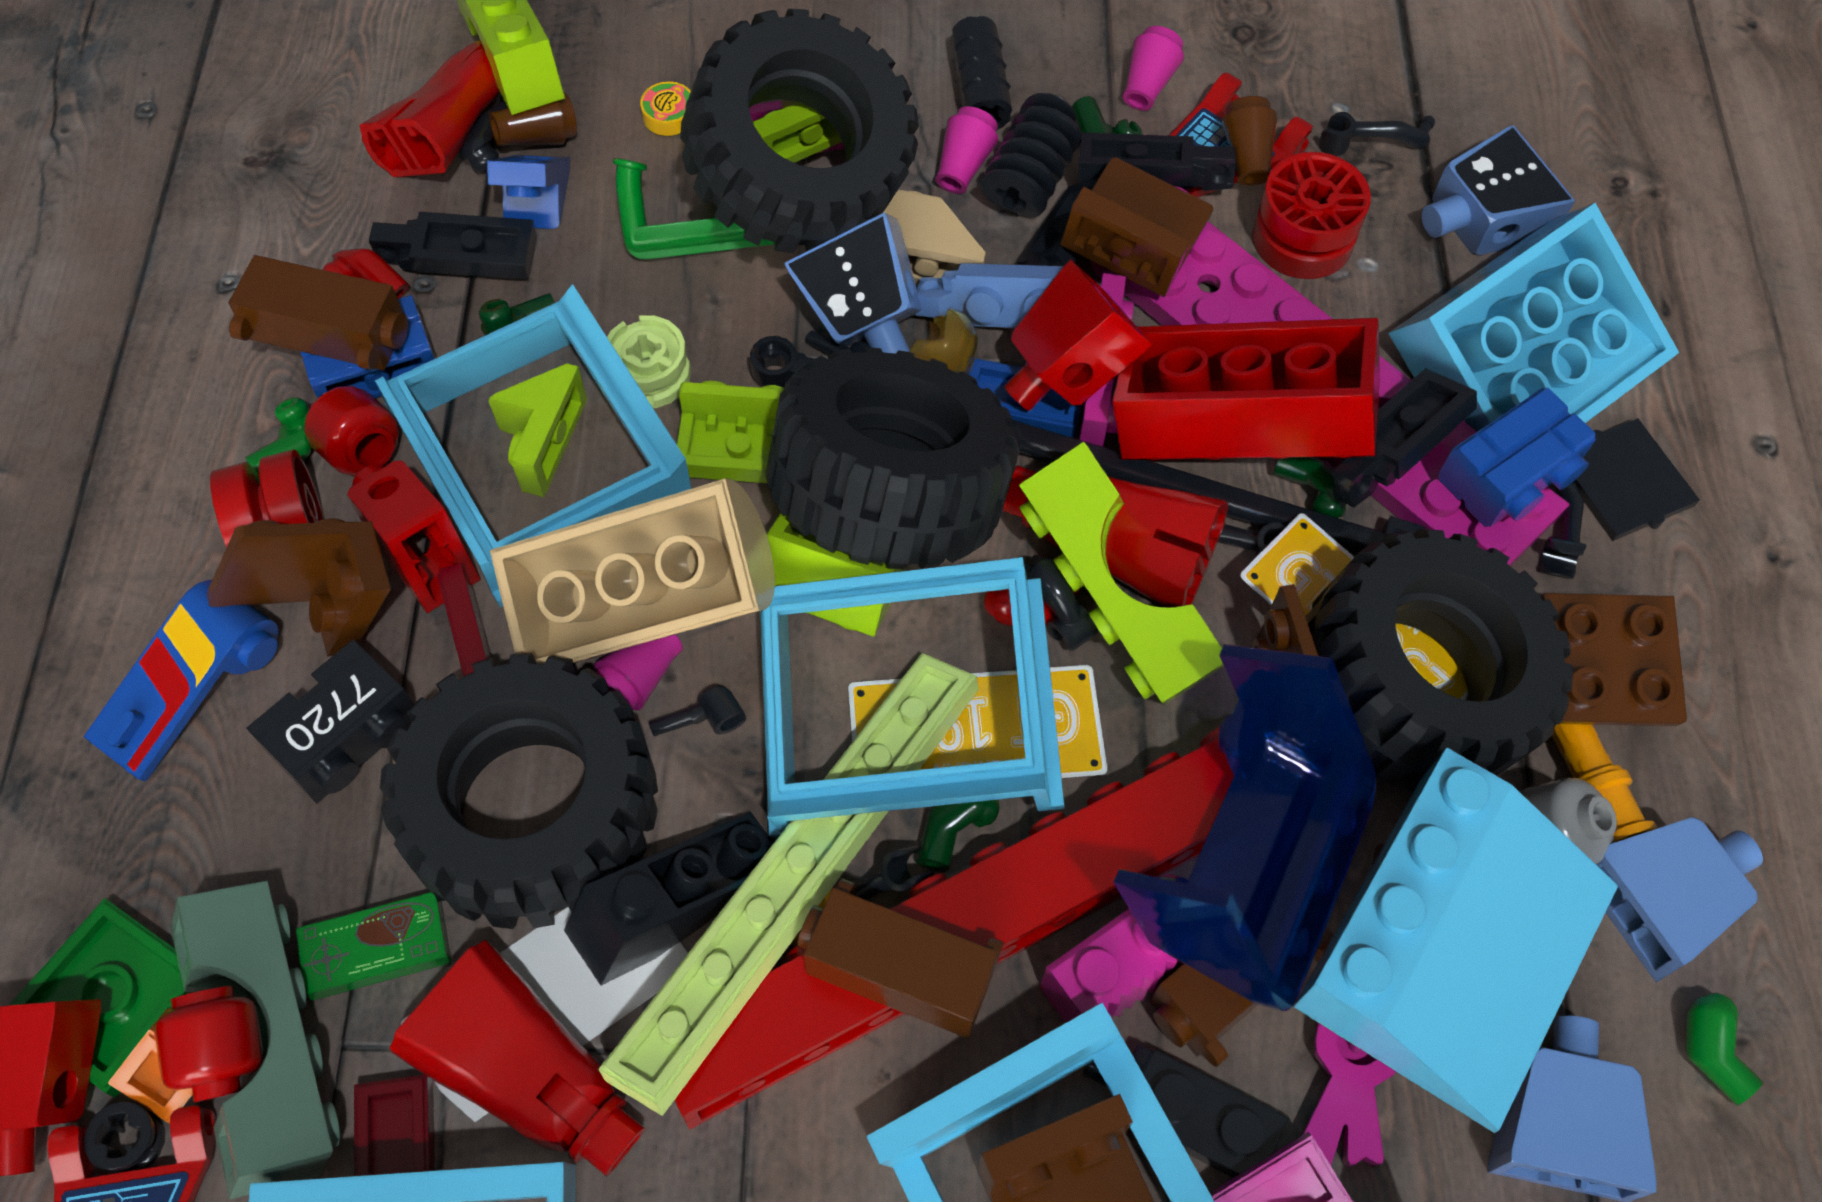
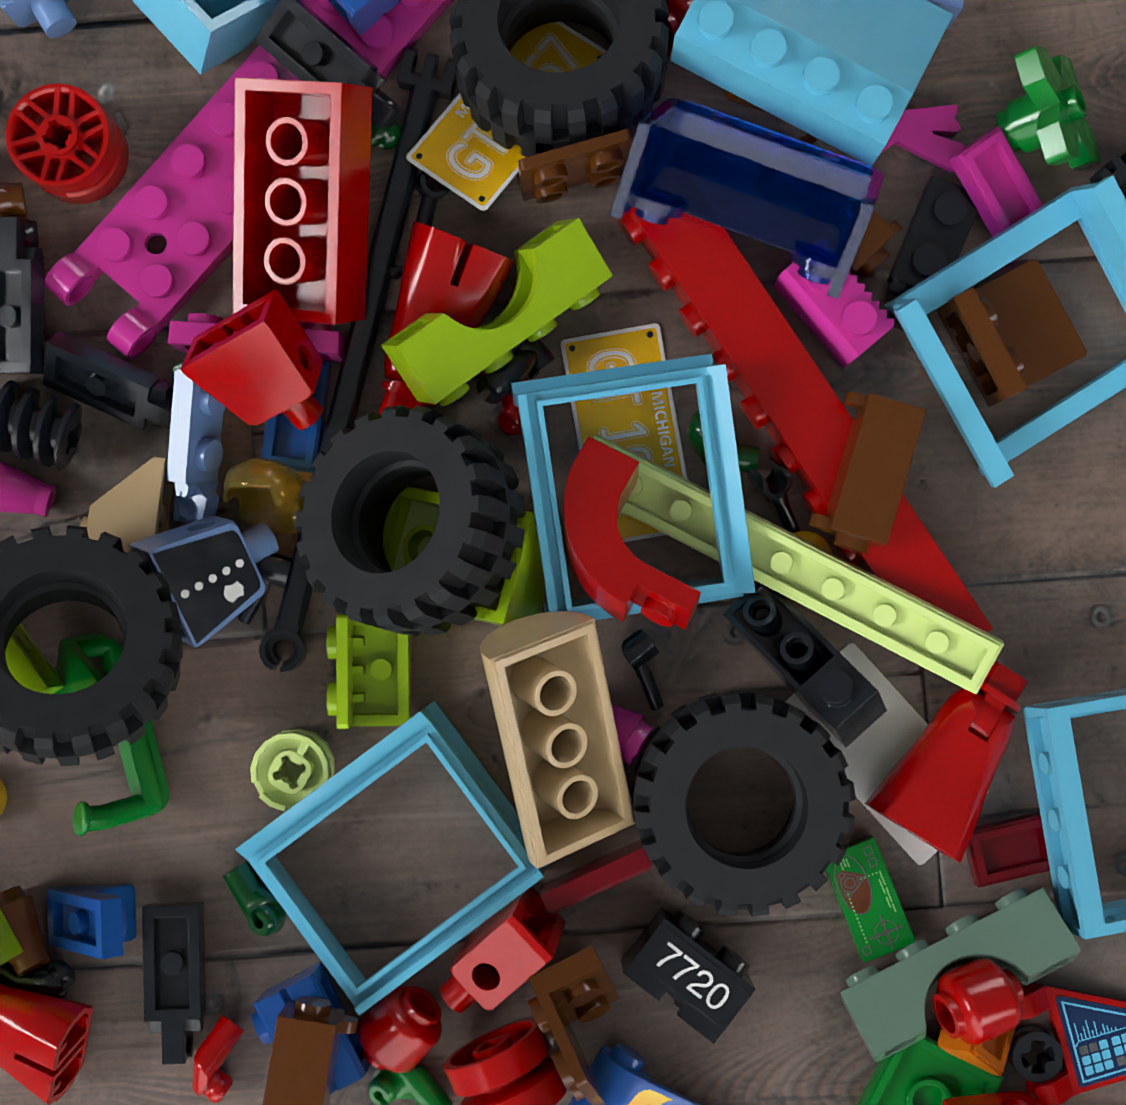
camera: 95 degrees left, 25 degrees up
lime slope [489,363,588,498] -> none
reddish brown bracket [1061,157,1213,297] -> none
none -> red arch [563,436,701,629]

